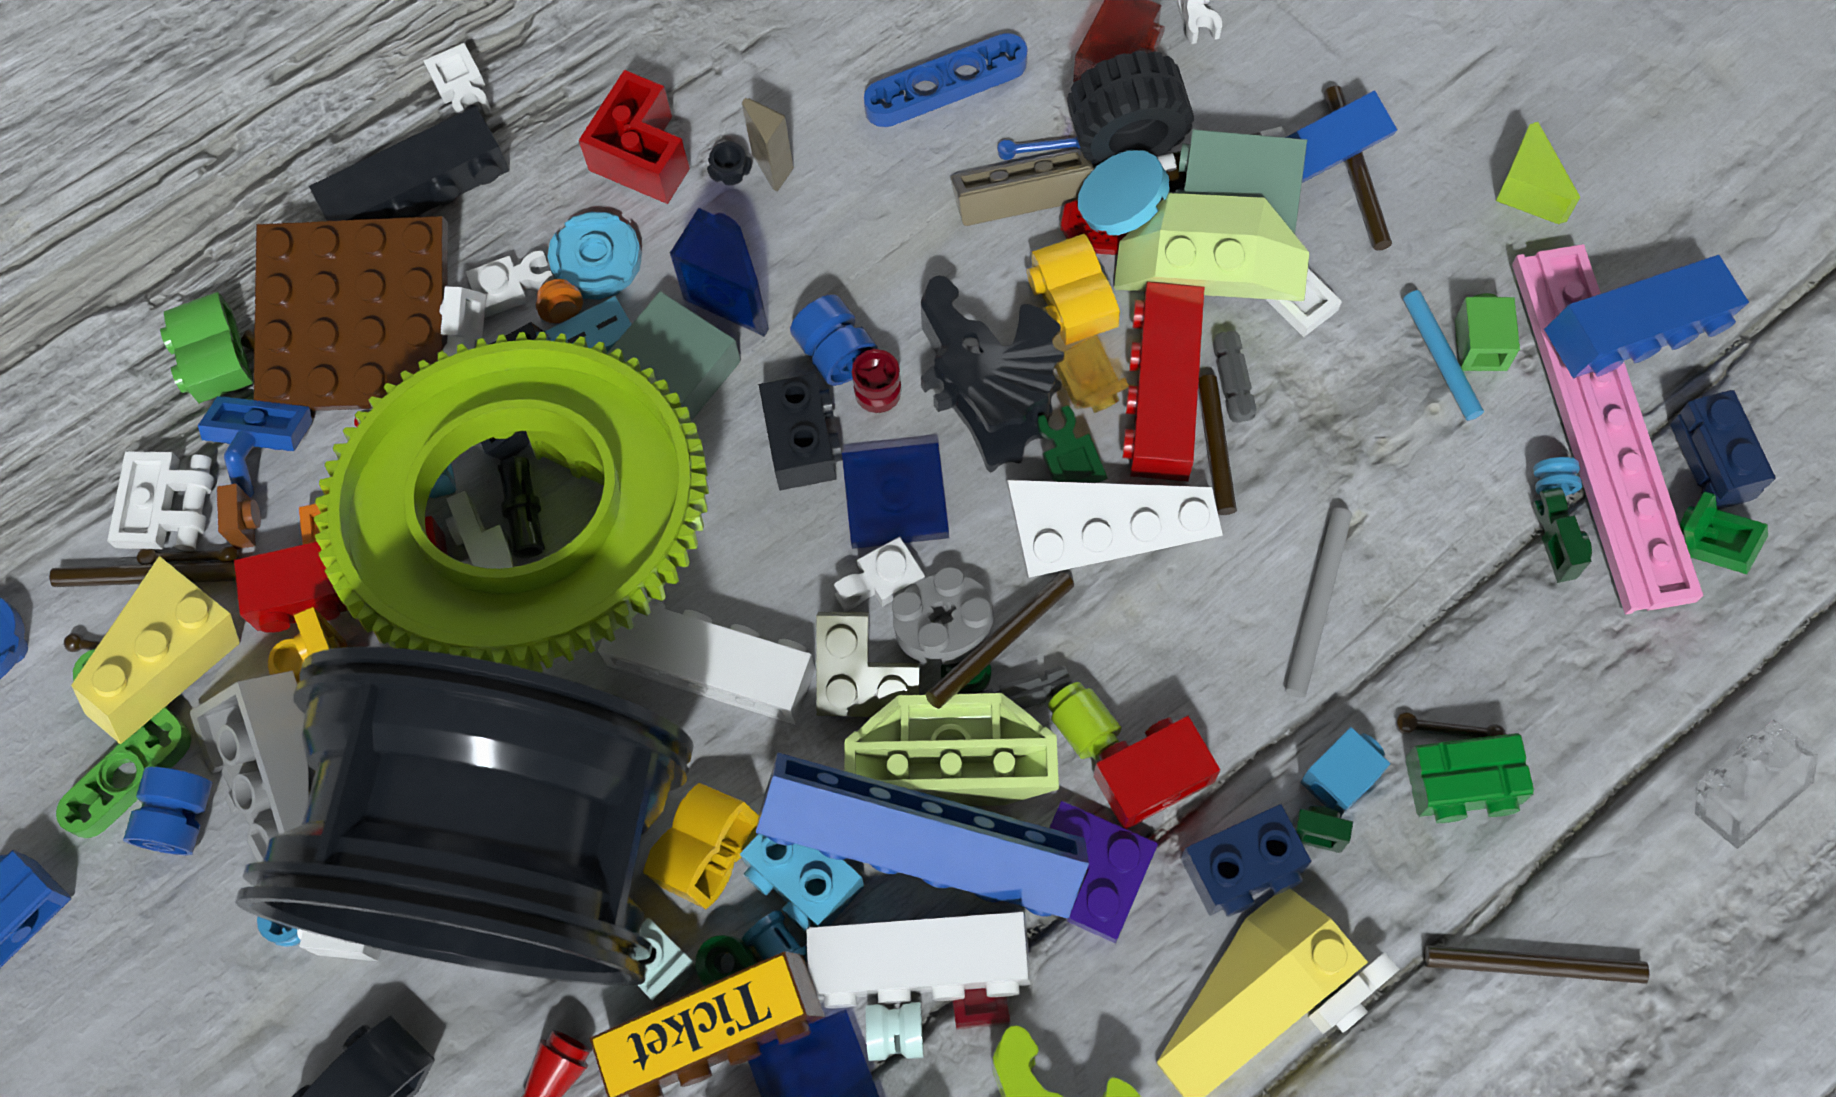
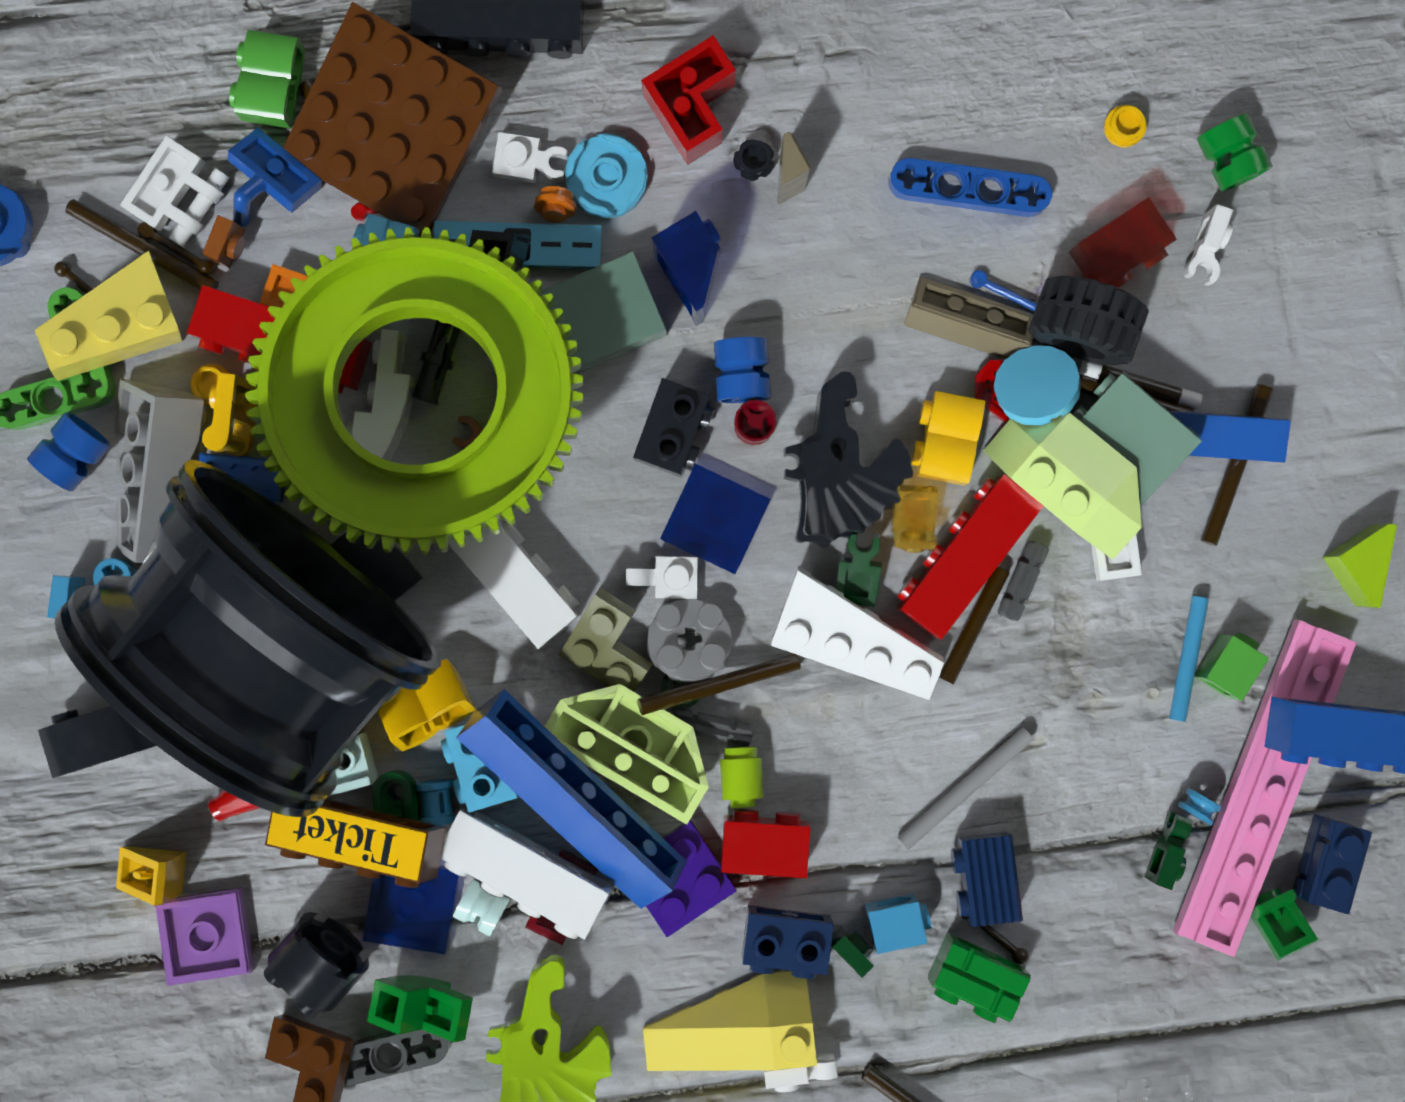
camera: 25 degrees right, 20 degrees up
white plate [439,286,486,356] -> none
none -> dark azure plate [47,575,86,619]
none -> dark blue brick [951,832,1023,927]

